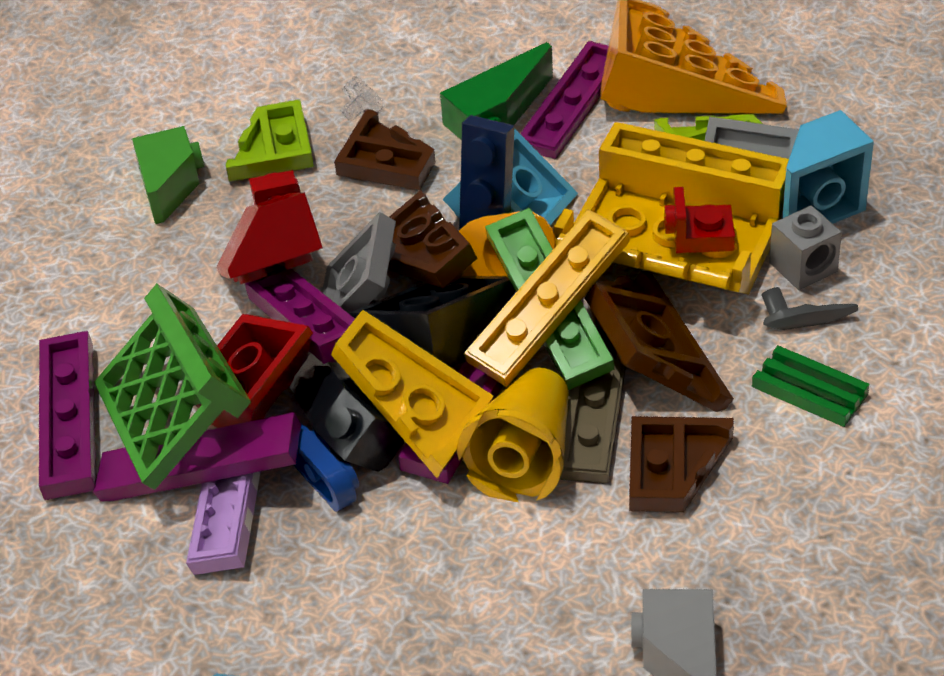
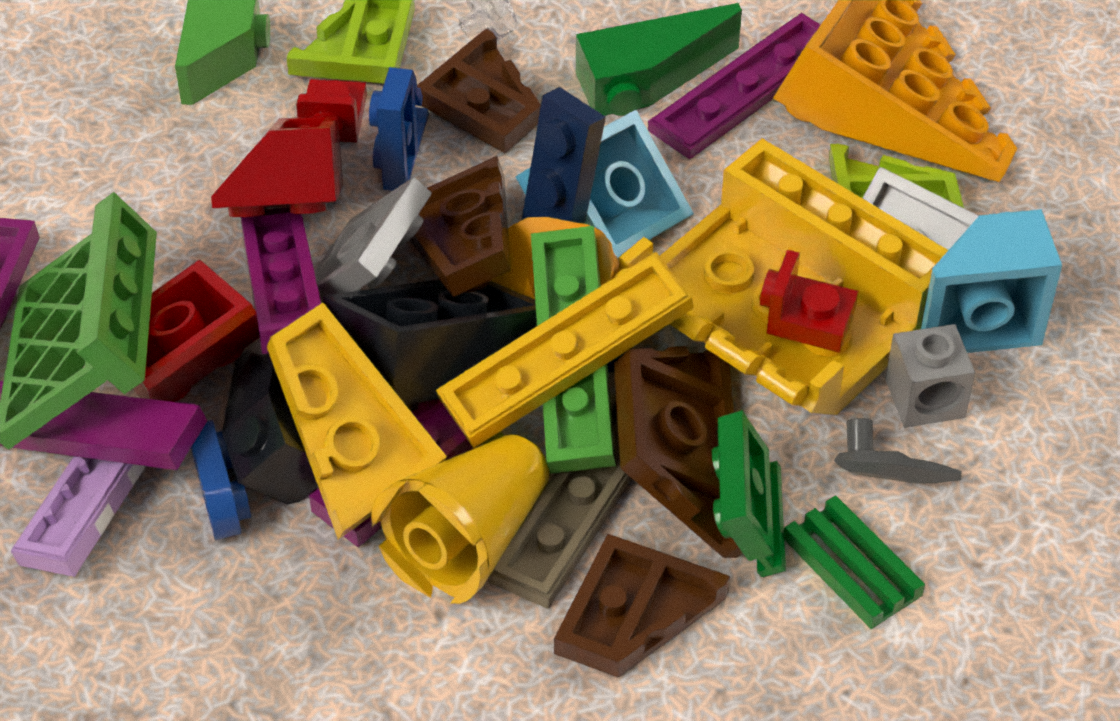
camera: 15 degrees right, 5 degrees up
none -> blue wing [369,67,429,191]
none -> green plate [712,410,786,577]

